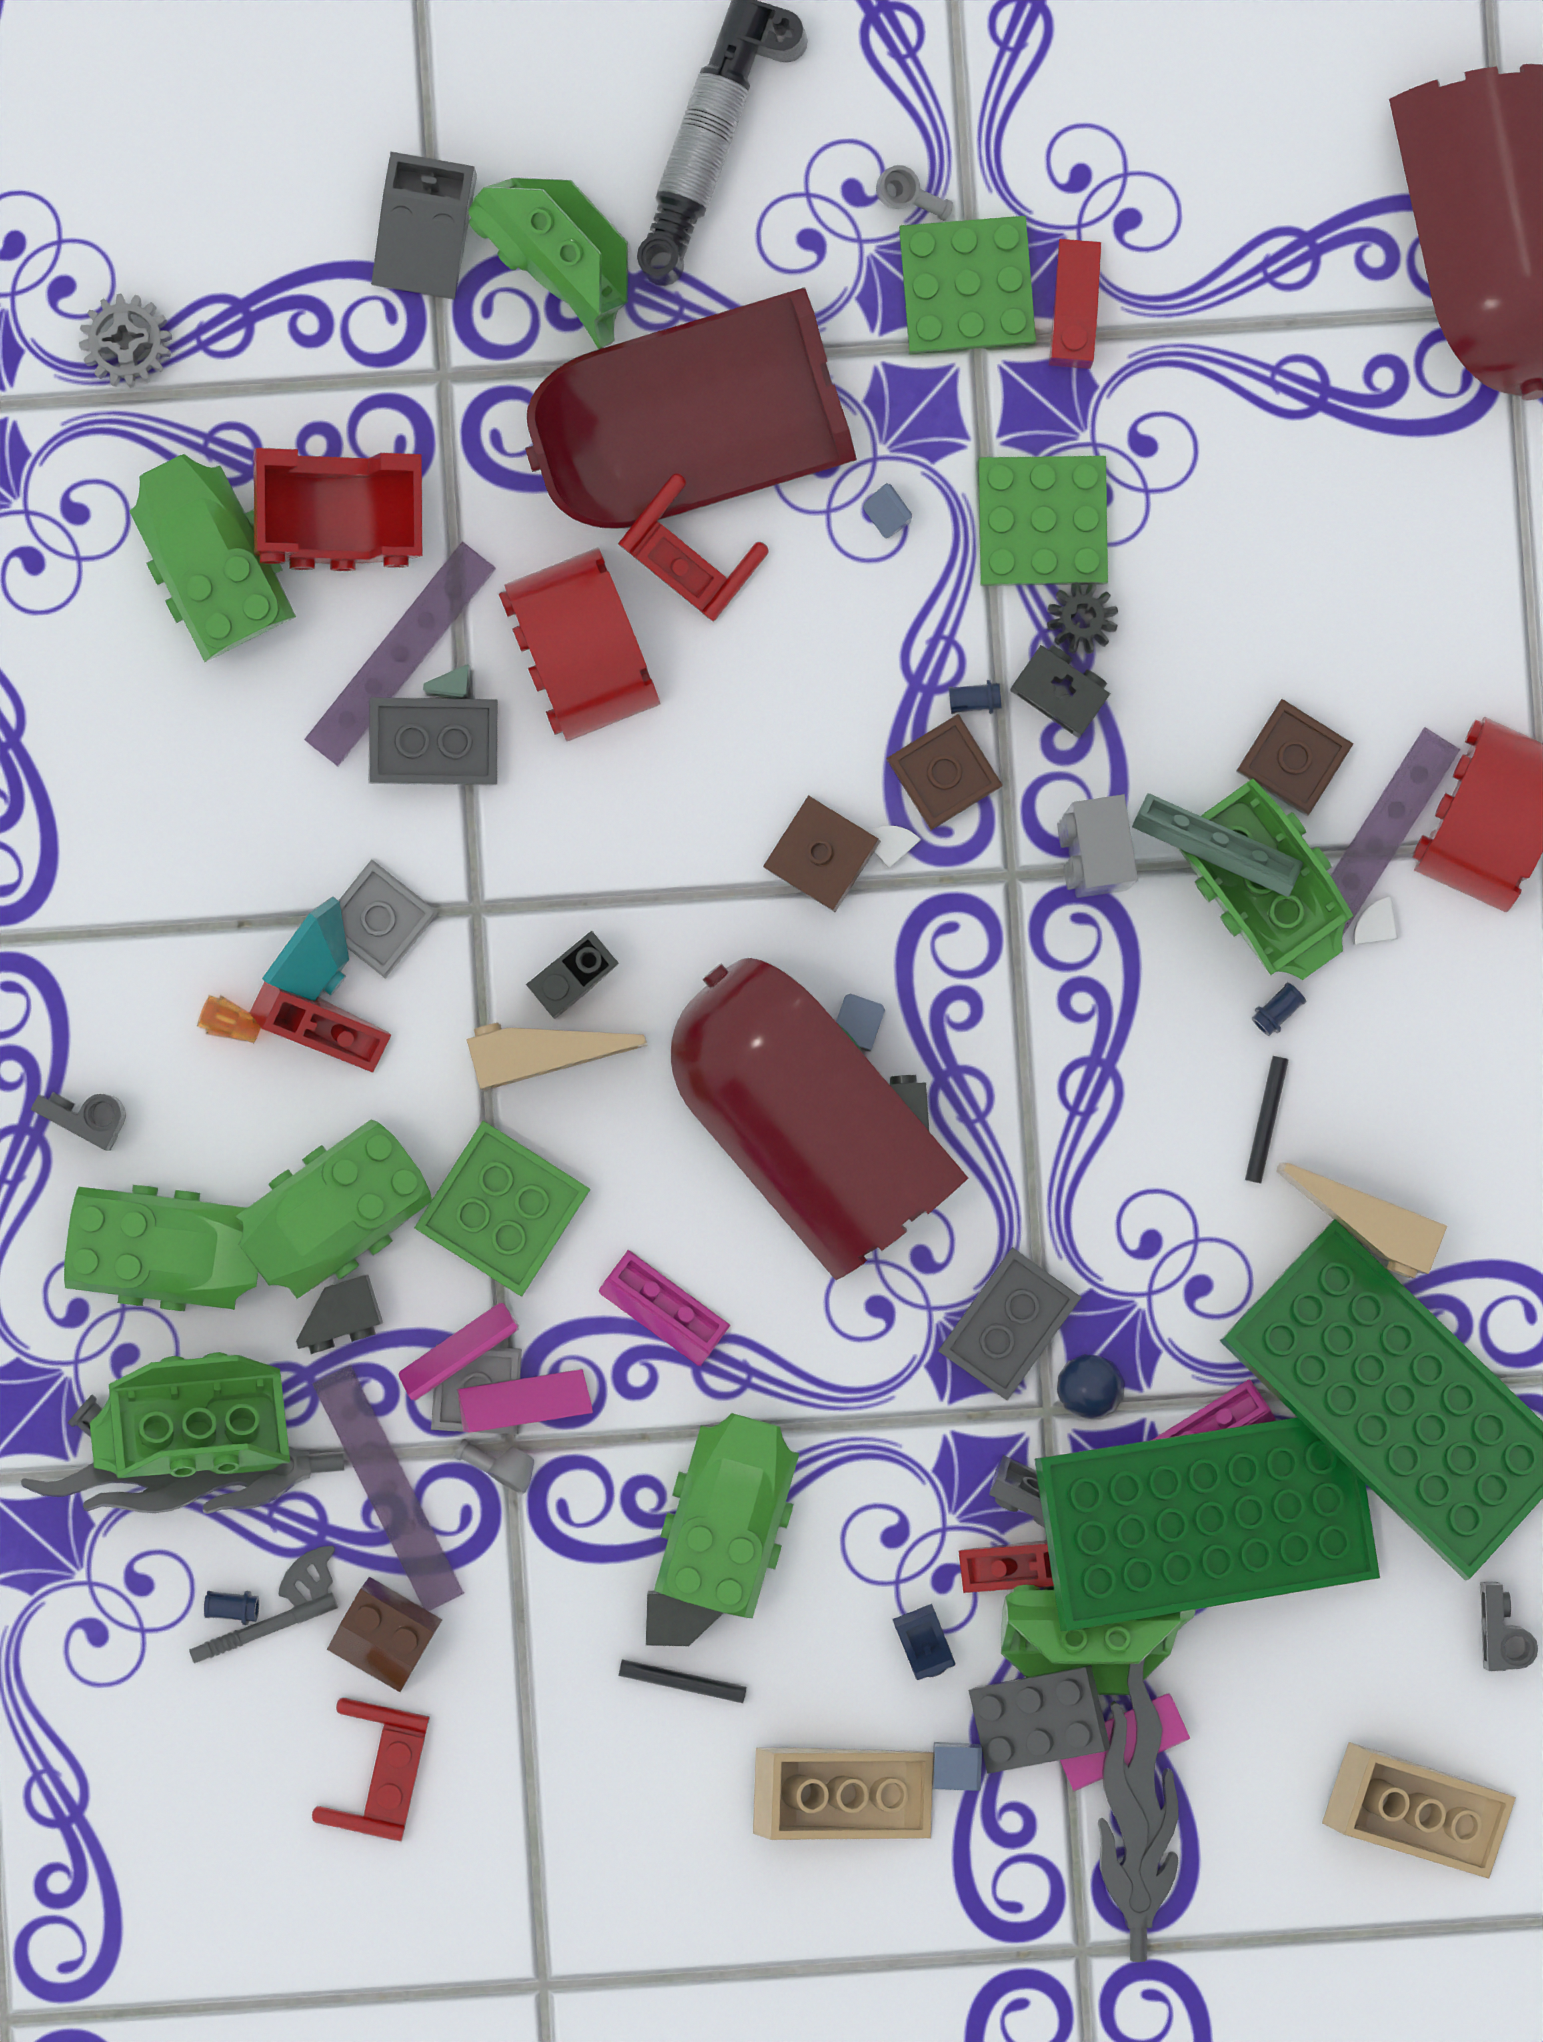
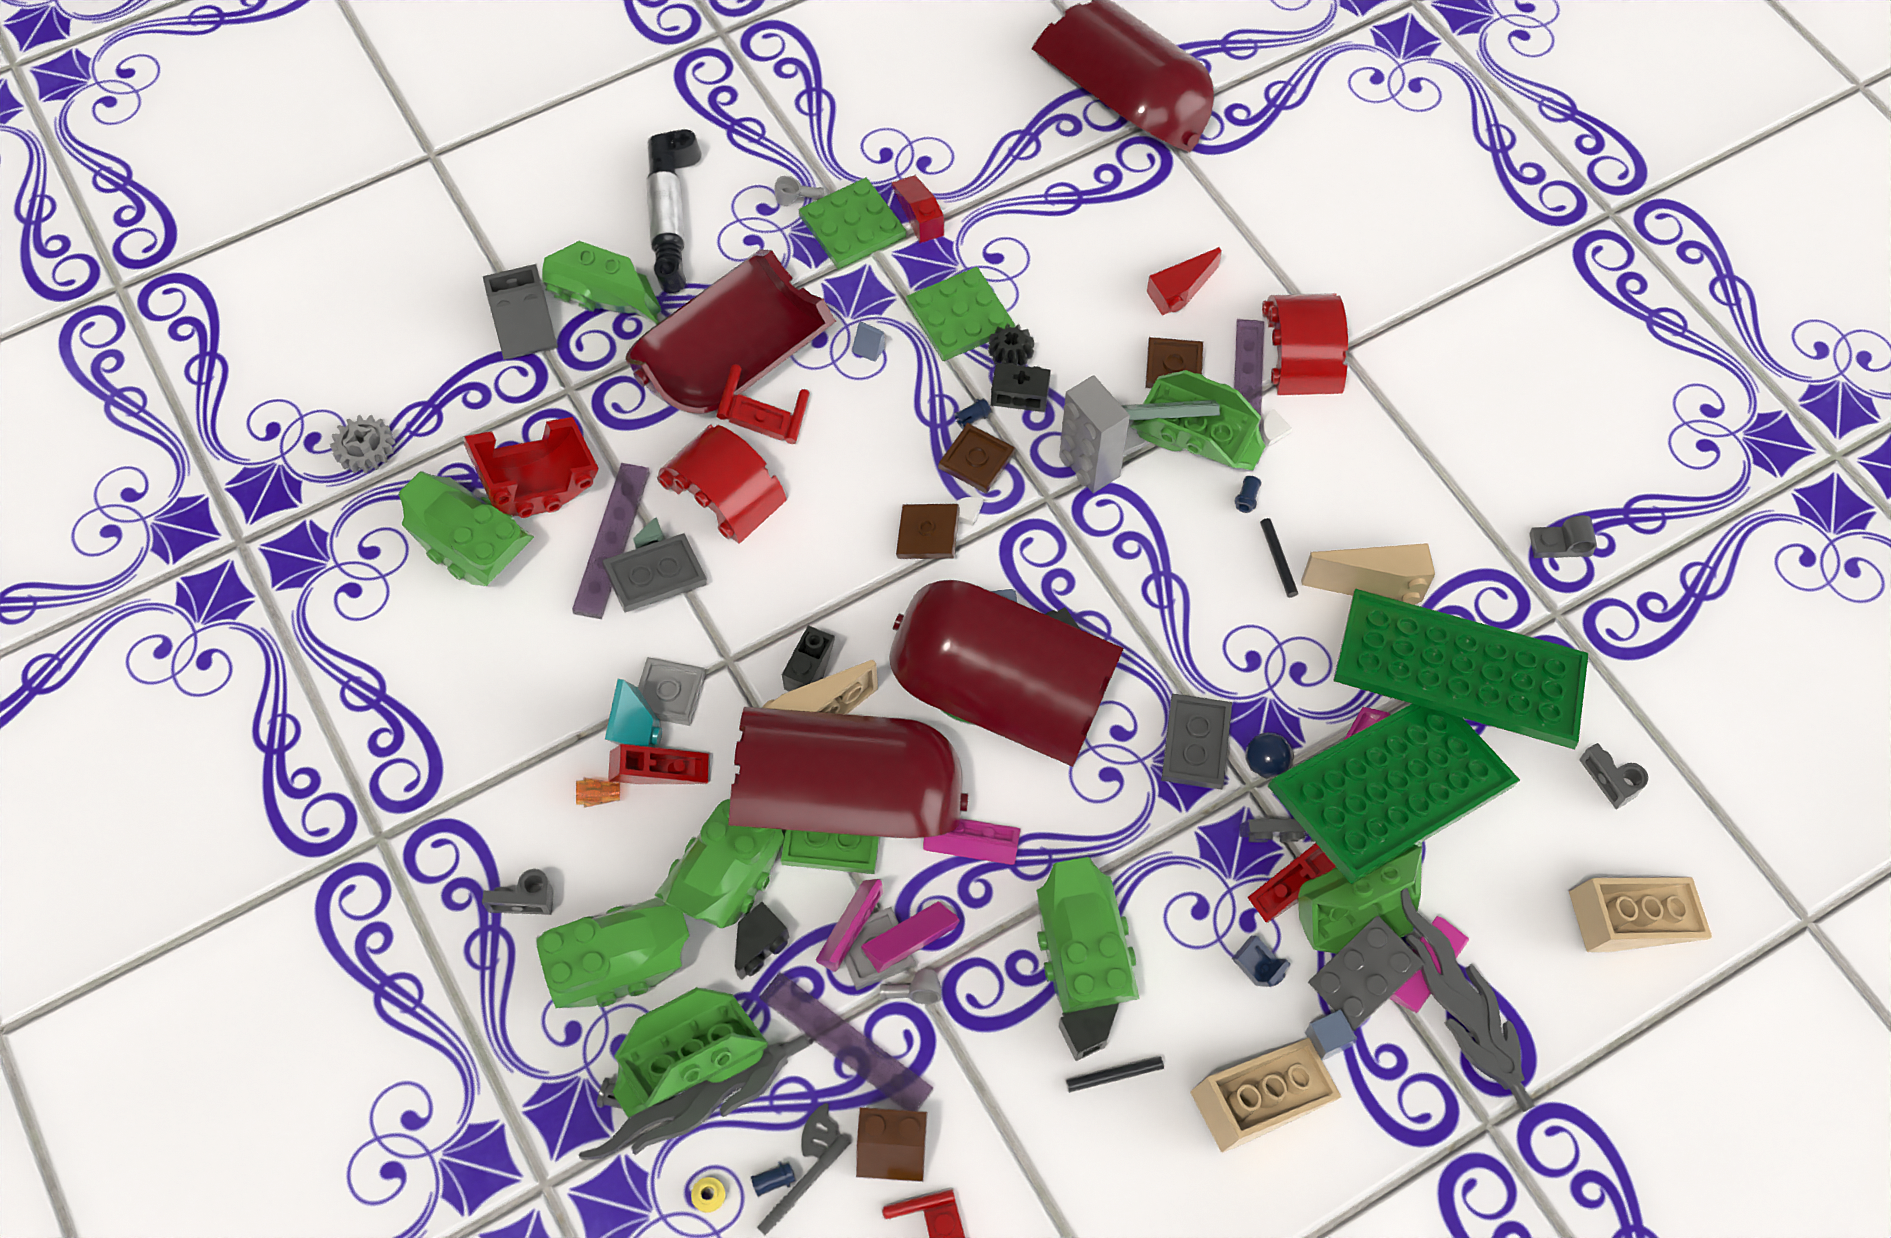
camera: 25 degrees left, 25 degrees down
none -> light yellow plate [691,1177,726,1213]
none -> dark red panel [728,707,968,838]
none -> red slope [1147,247,1222,315]

